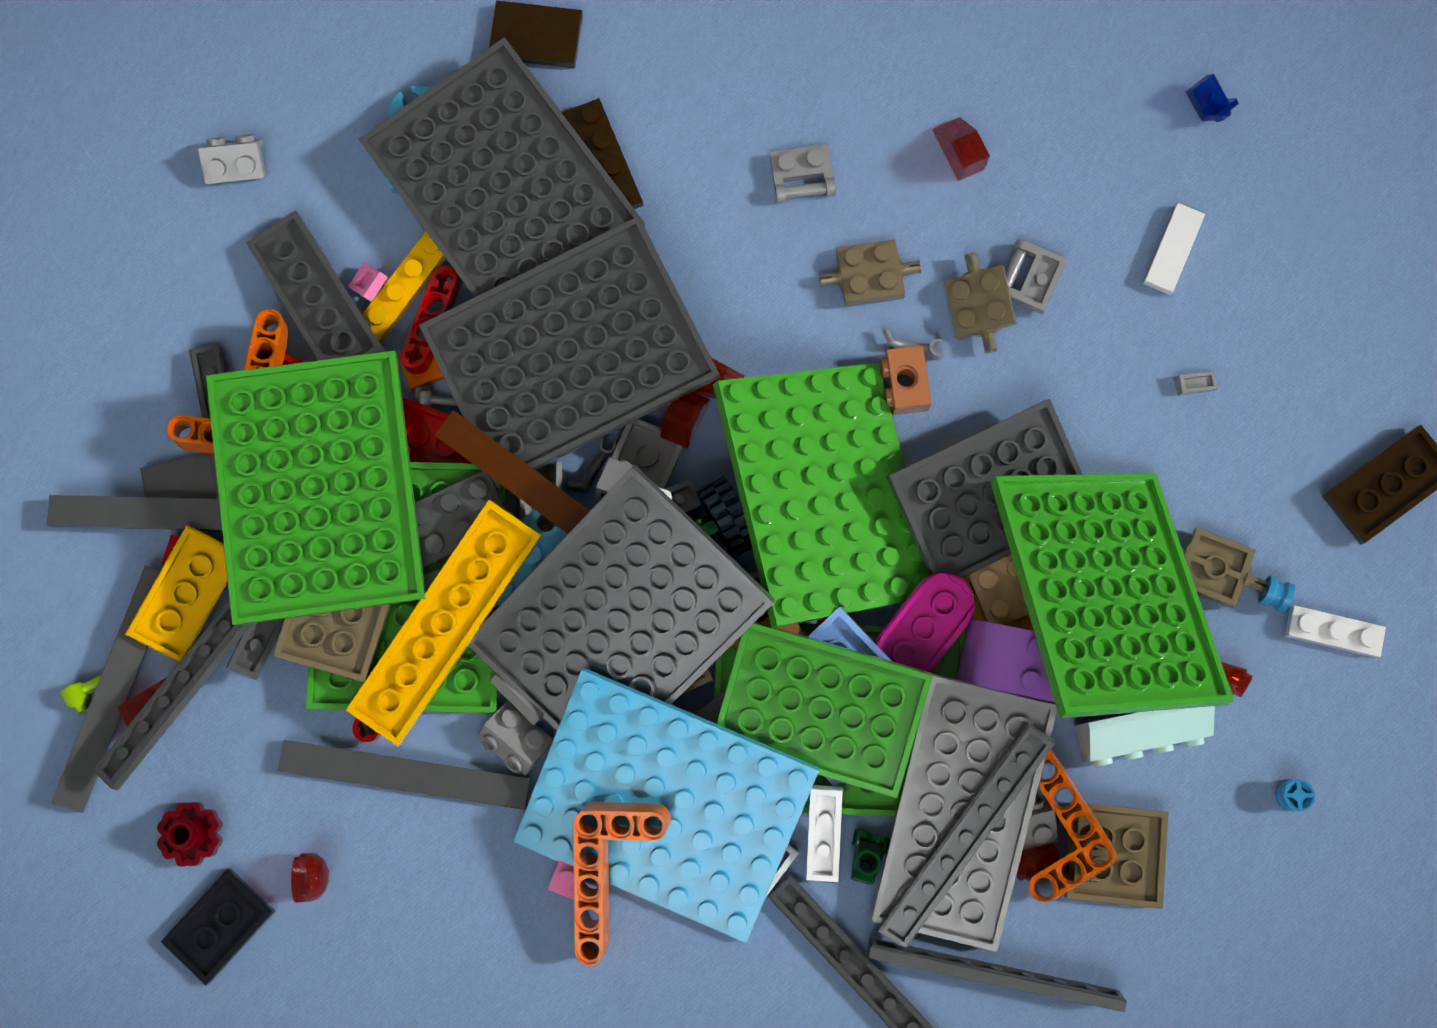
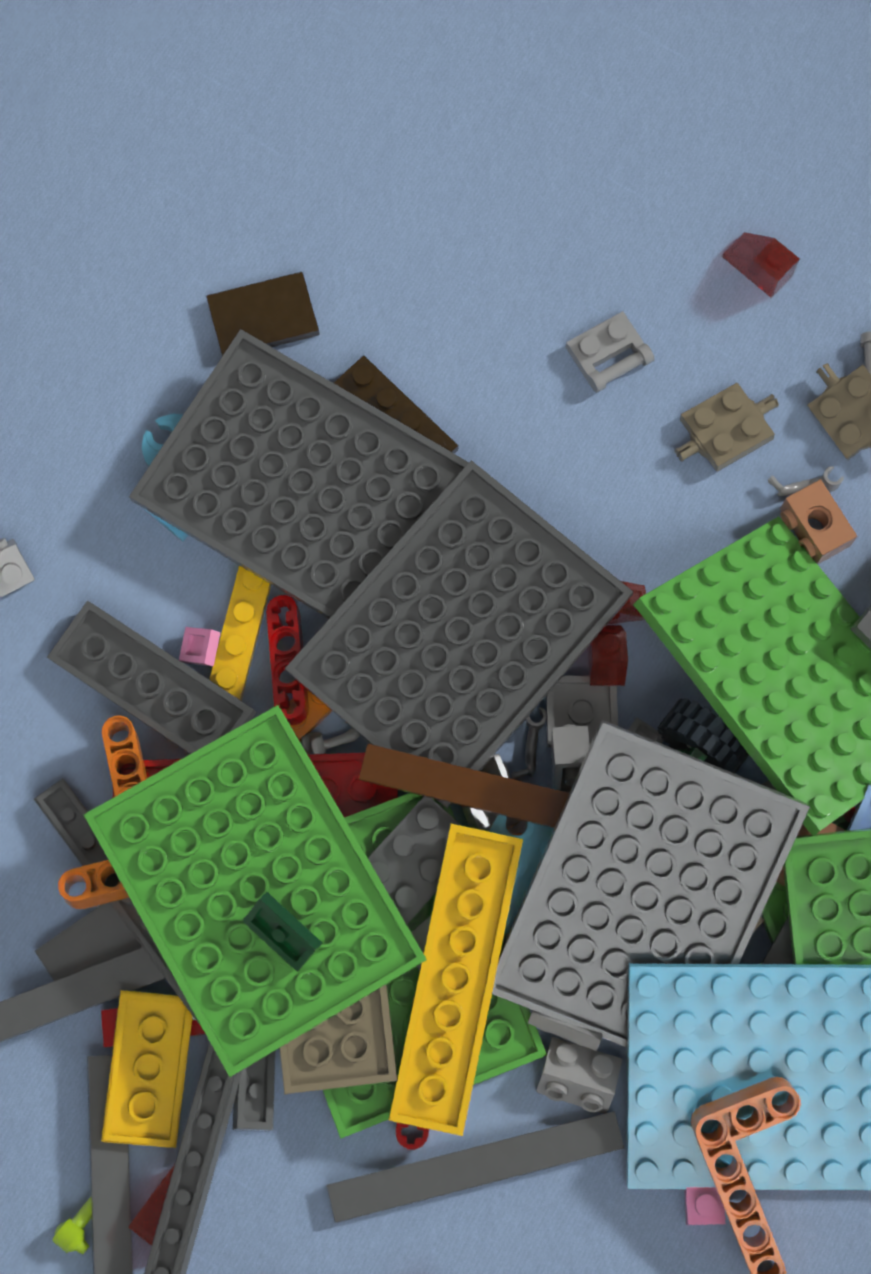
camera: 25 degrees left, 5 degrees down
none -> dark green plate [242,892,322,972]

